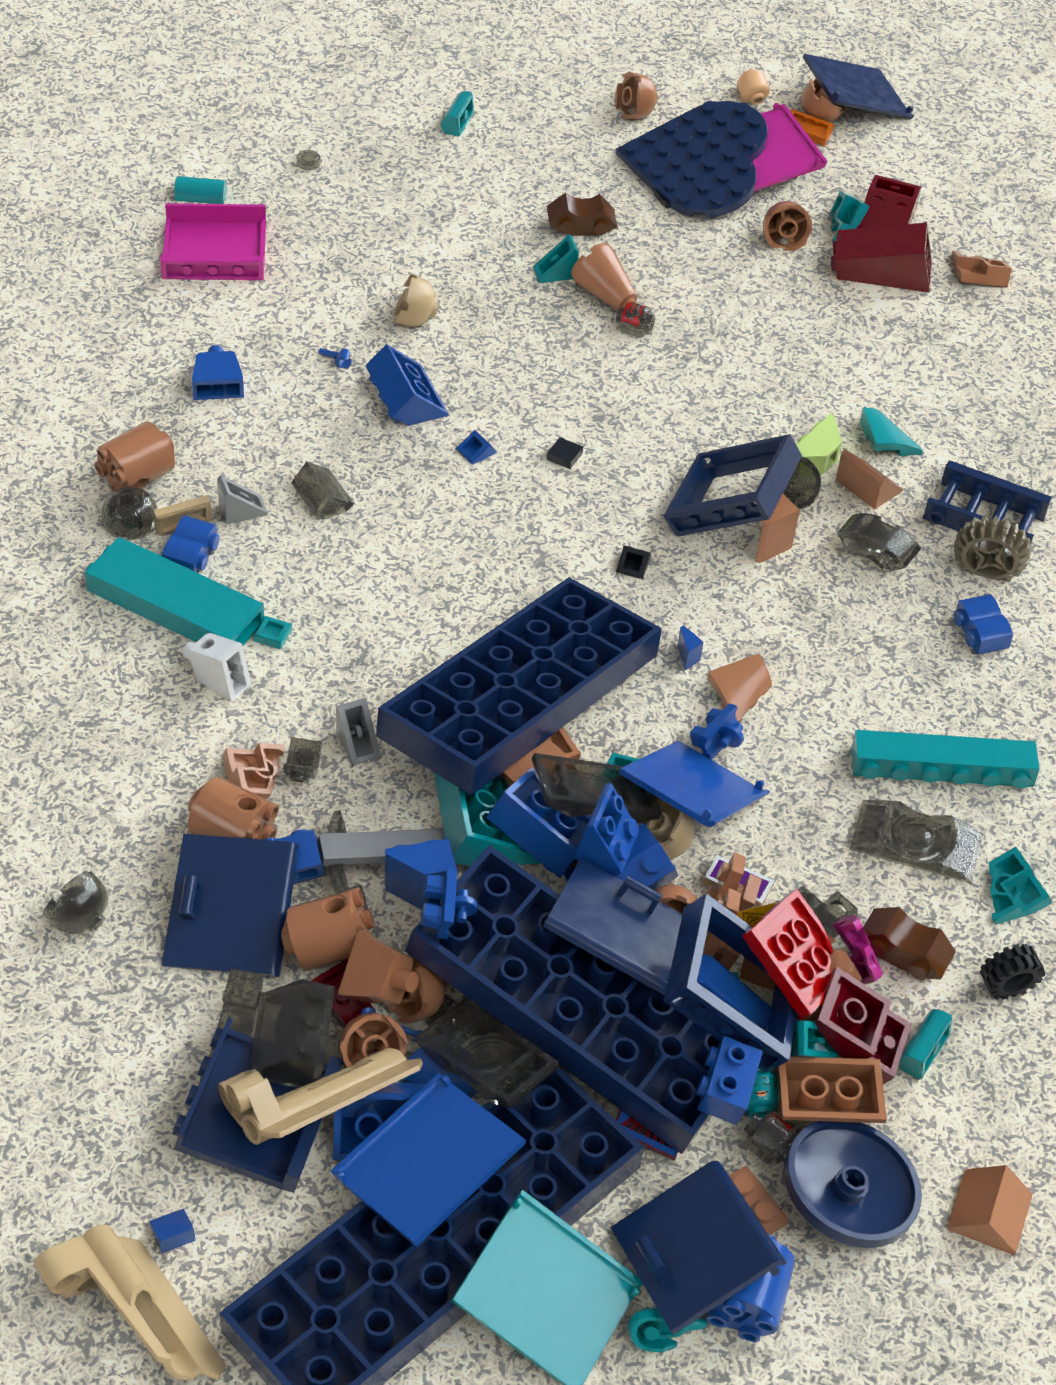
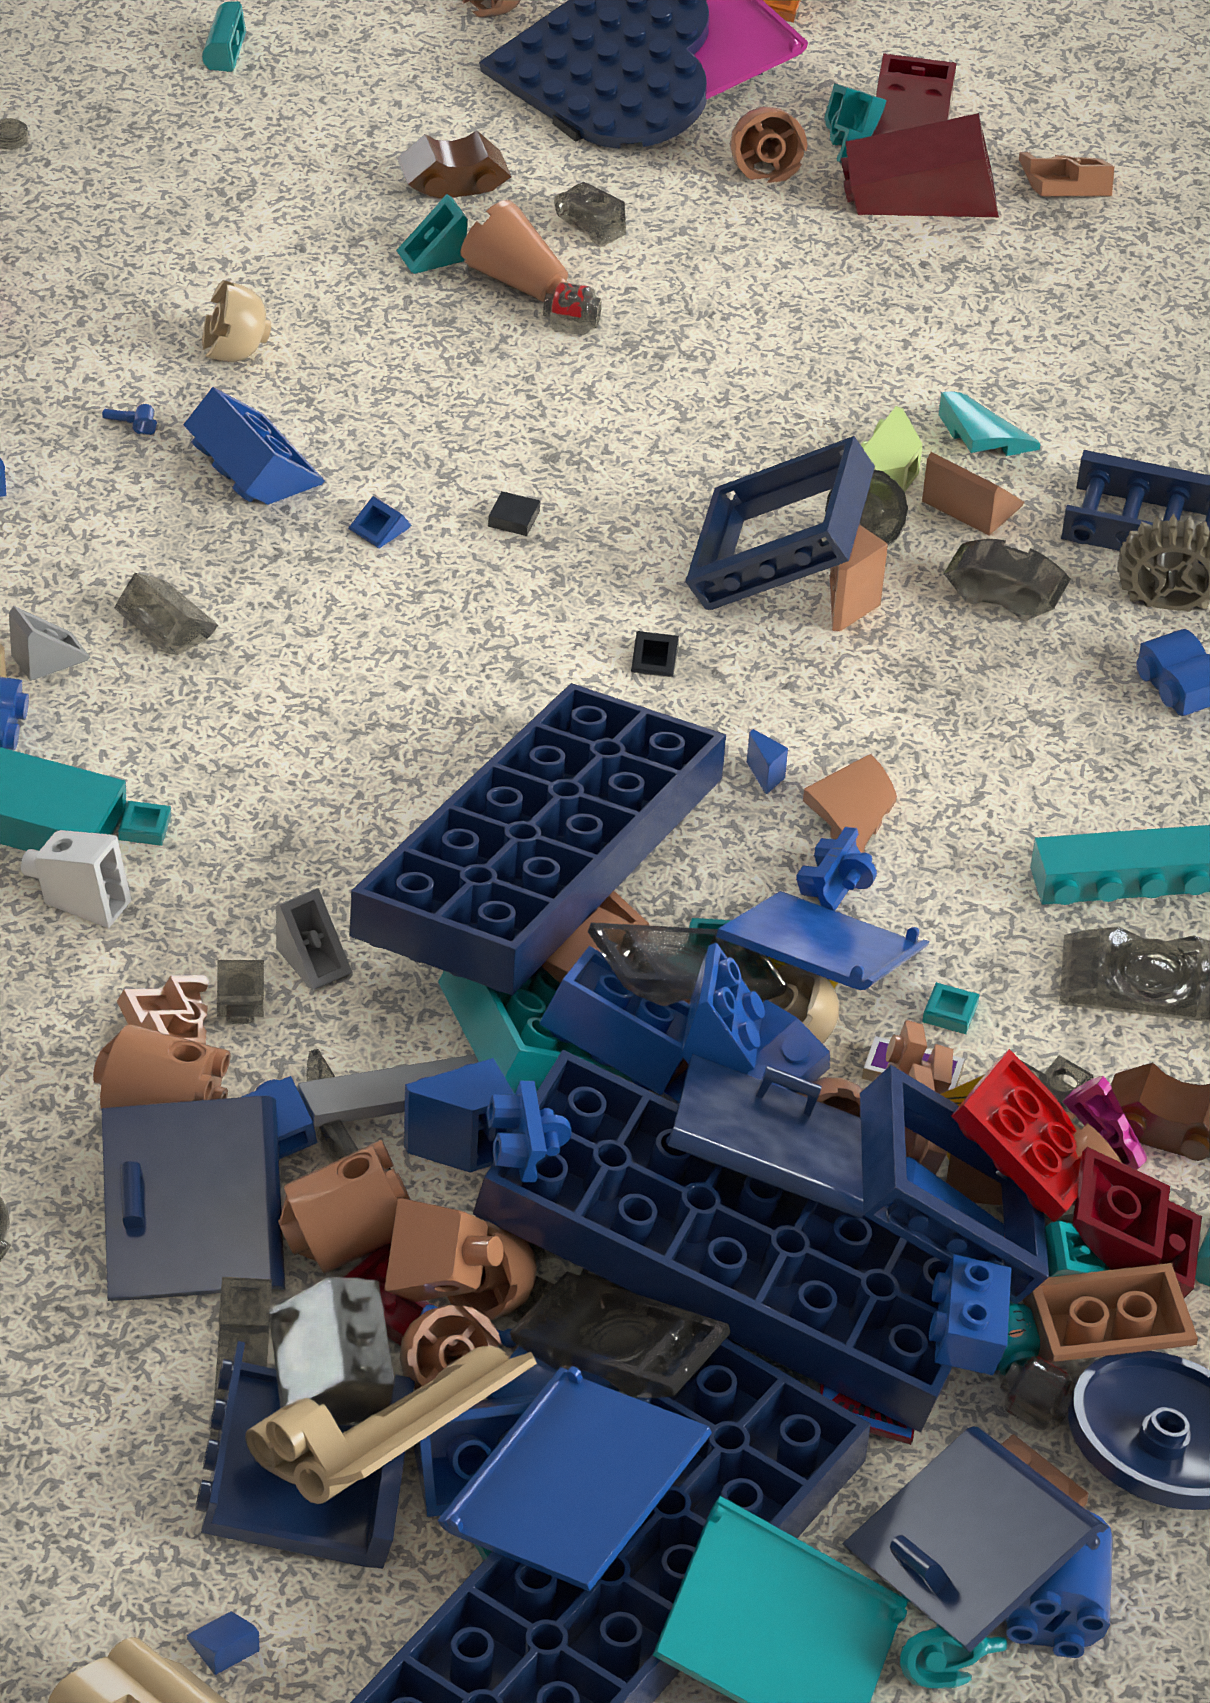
camera: 10 degrees left, 5 degrees down
none -> clear smoke leg [554,182,626,247]
none -> teal tile [922,982,980,1034]

